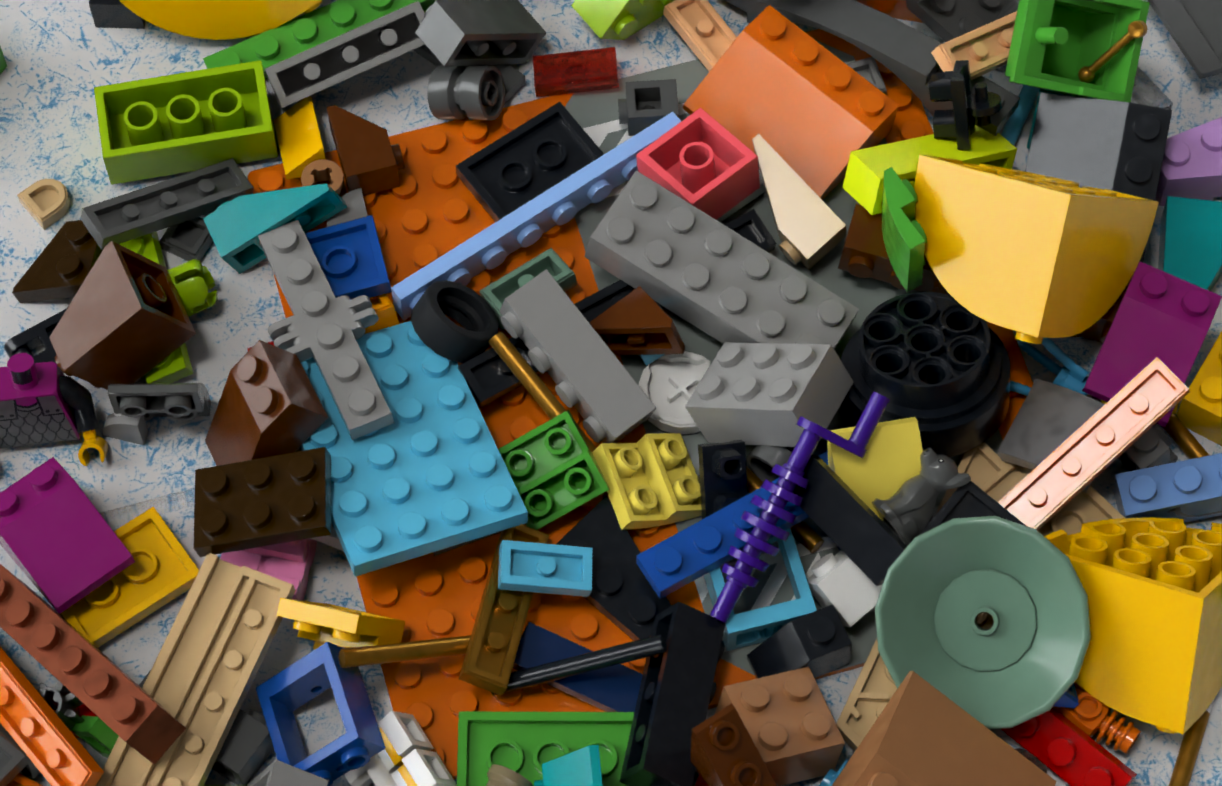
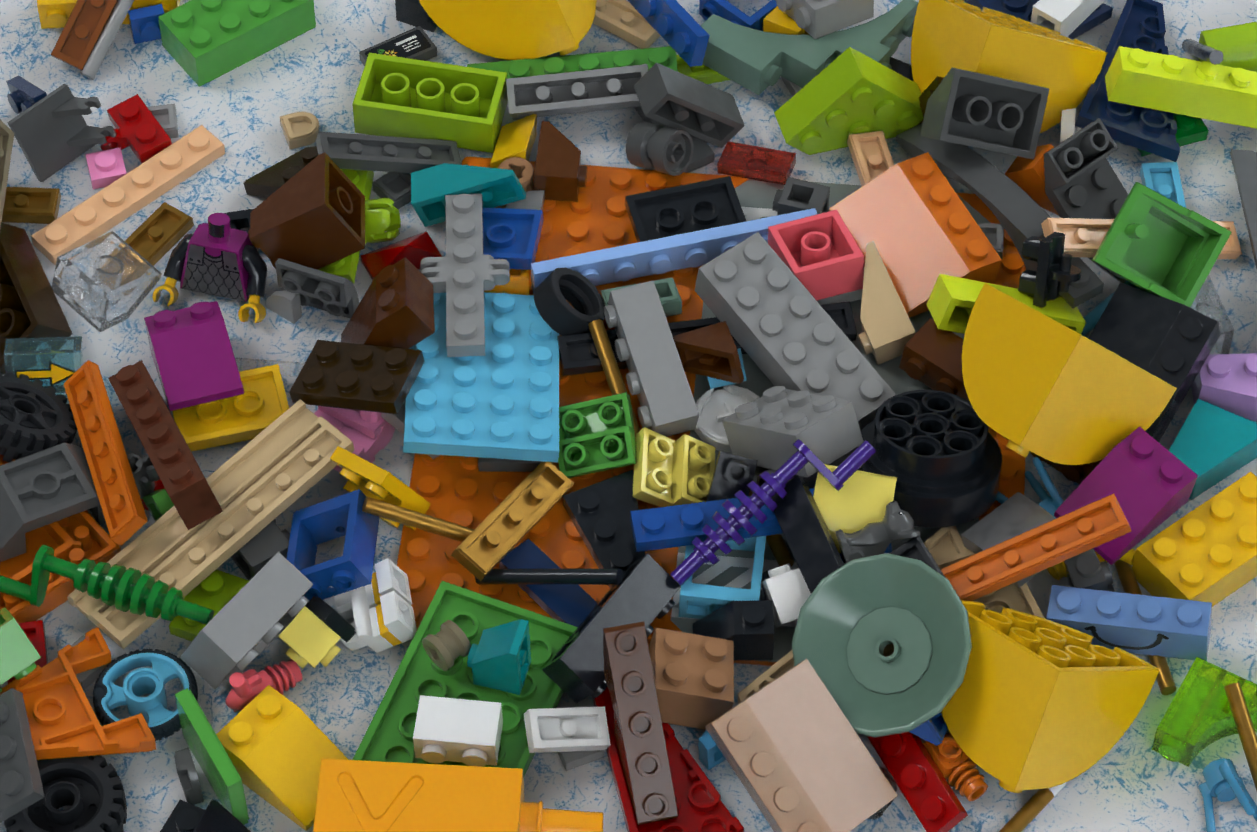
camera: 20 degrees right, 10 degrees down
medium azure plate [498,540,593,597] -> none
bright green slope [882,167,927,293] -> none
pearl gold hinge [1078,20,1148,83] -> none
none -> tile [359,26,437,66]
none -> red slope [360,231,442,281]

